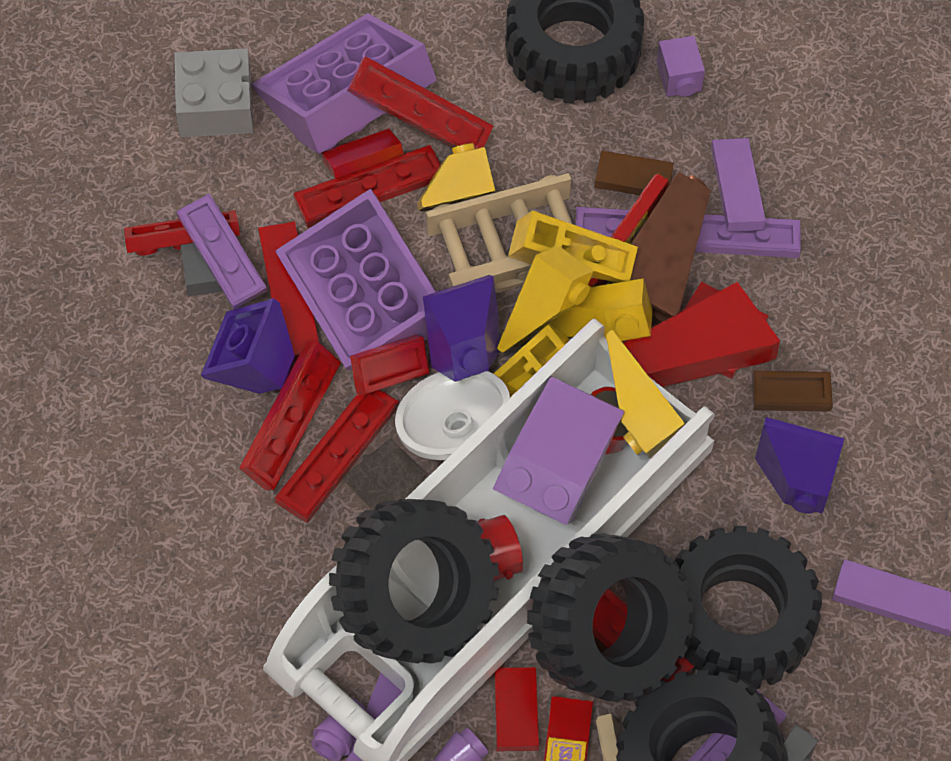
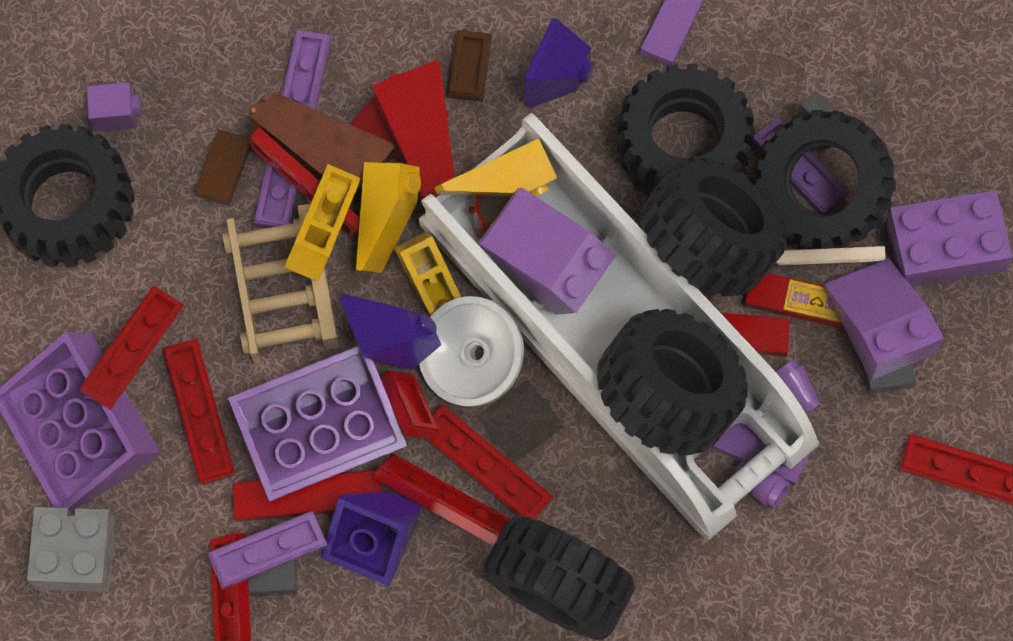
camera: 80 degrees left, 10 degrees up
red tile [321,128,404,179] -> none
yellow slope [417,143,495,211] -> none
red piece [478,515,523,581] -> none
yellow slope [497,245,594,353] -> none
medium lavender tile [711,138,766,232] -> none
none -> black tyre [483,515,635,641]

